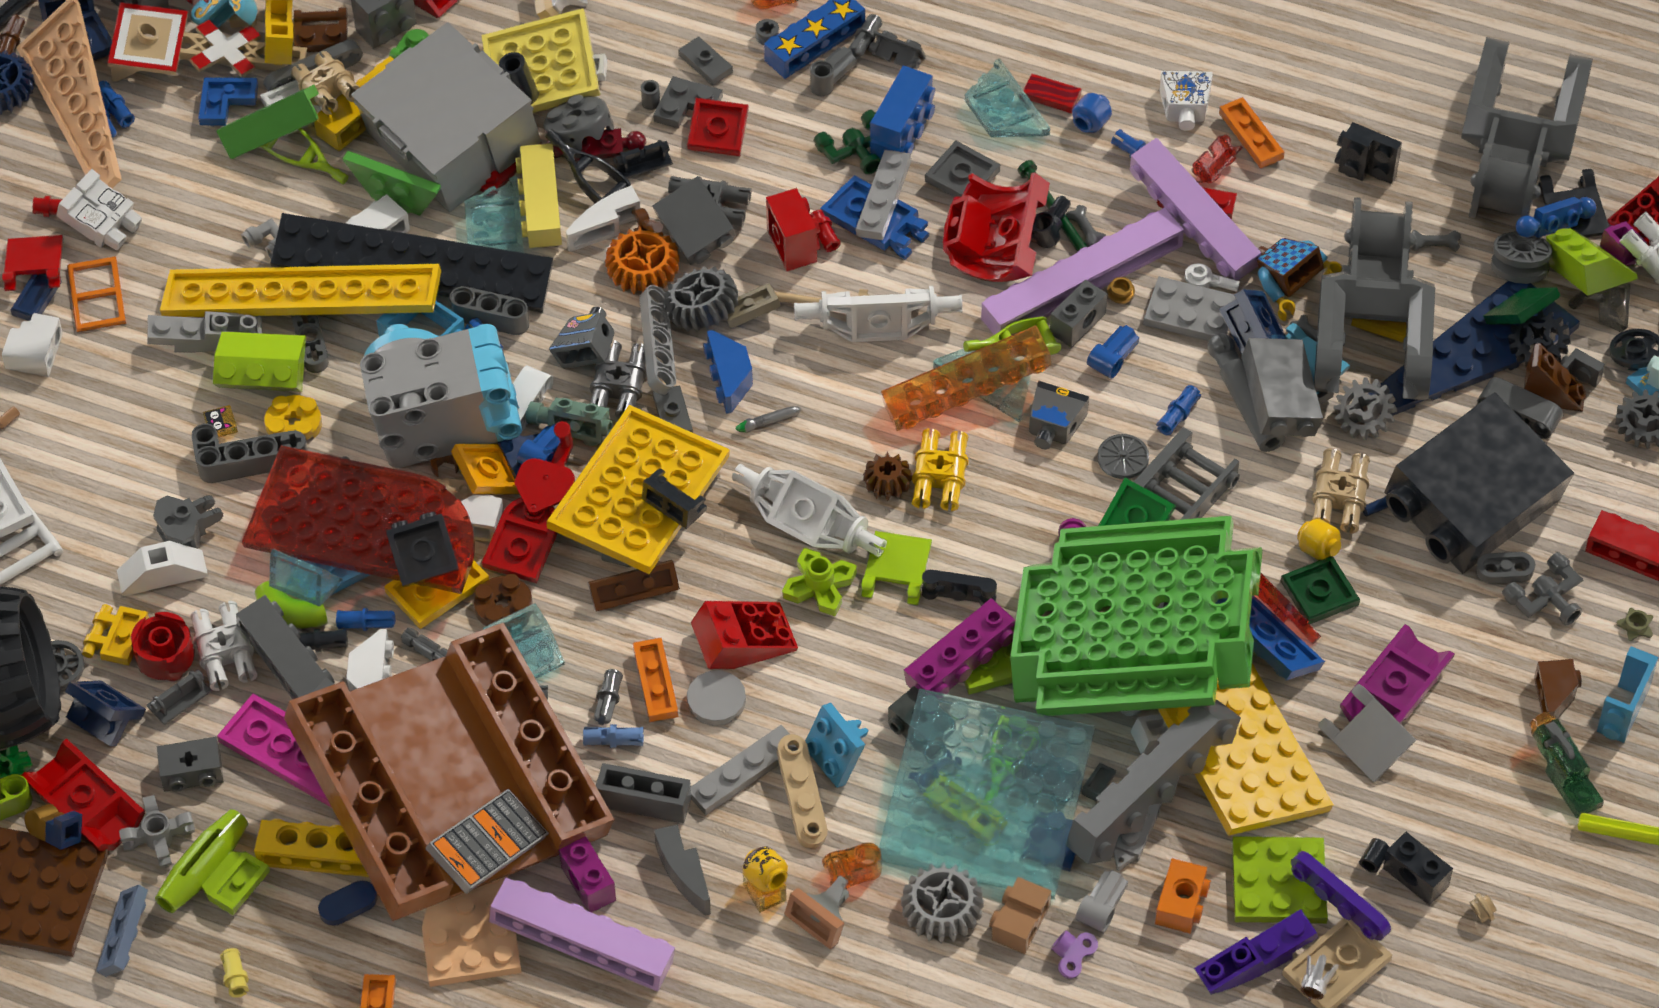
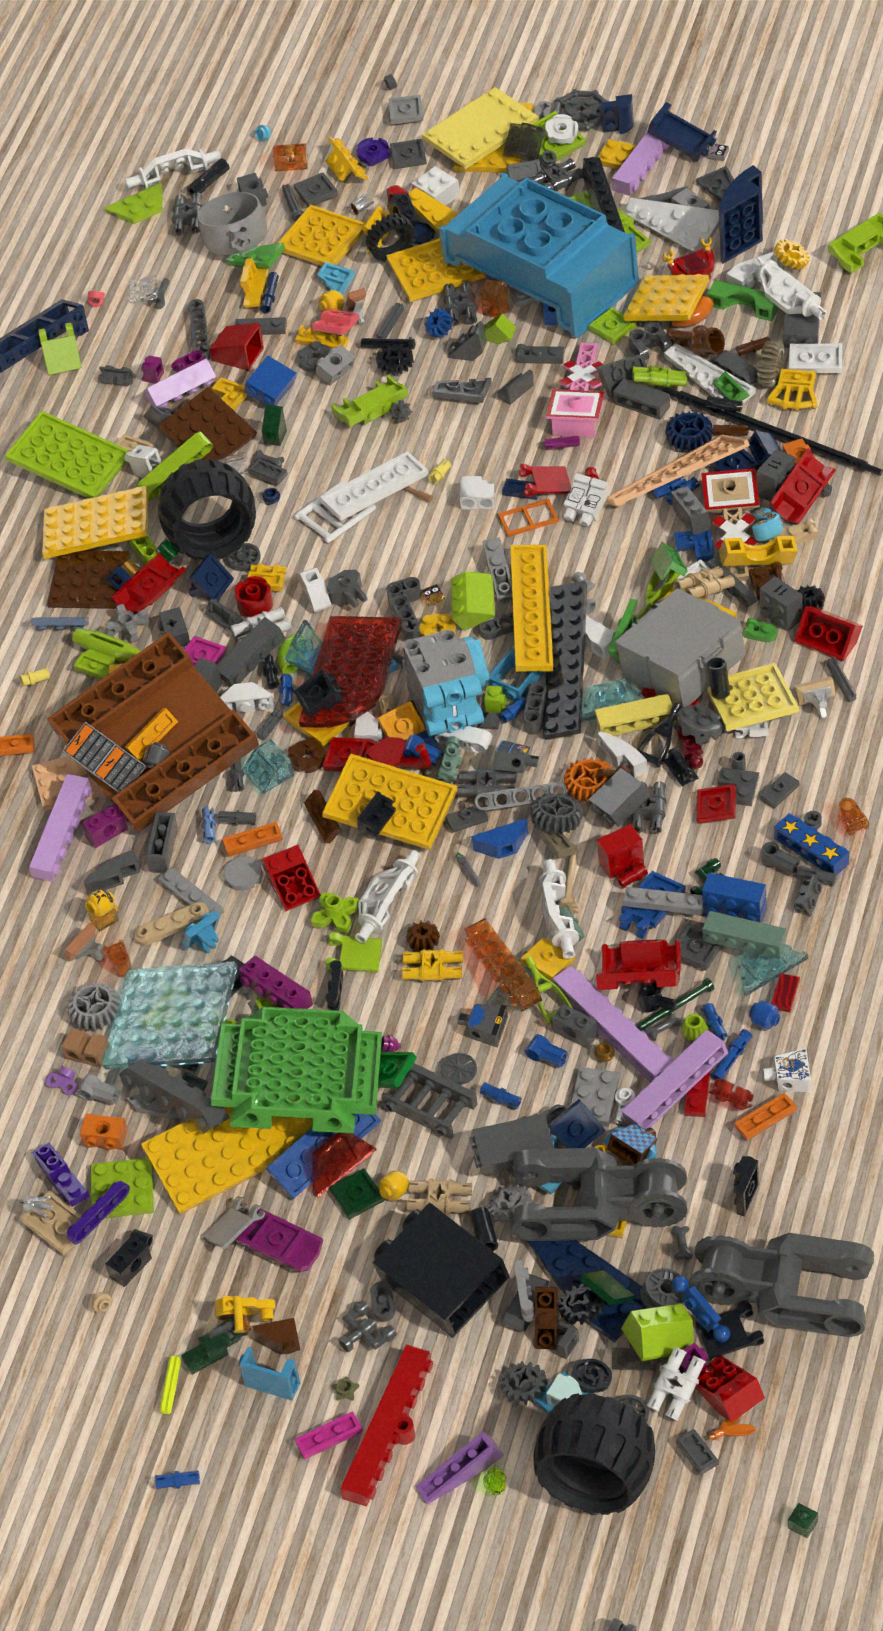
camera: 90 degrees right, 5 degrees down
none -> light orange plate [125,708,178,761]
none -> dark grey head [143,742,170,769]
none -> yellow piece [215,1295,275,1333]
none -> black pin [469,1207,498,1251]
none -> light grey plate [514,1260,535,1322]
none -> yellow plate [520,937,575,982]
none -> dark grey brick [671,486,710,535]
none -> lime piece [681,1013,708,1041]
none -> blue pin [701,1003,728,1041]
none -> sand green brick [702,911,786,959]

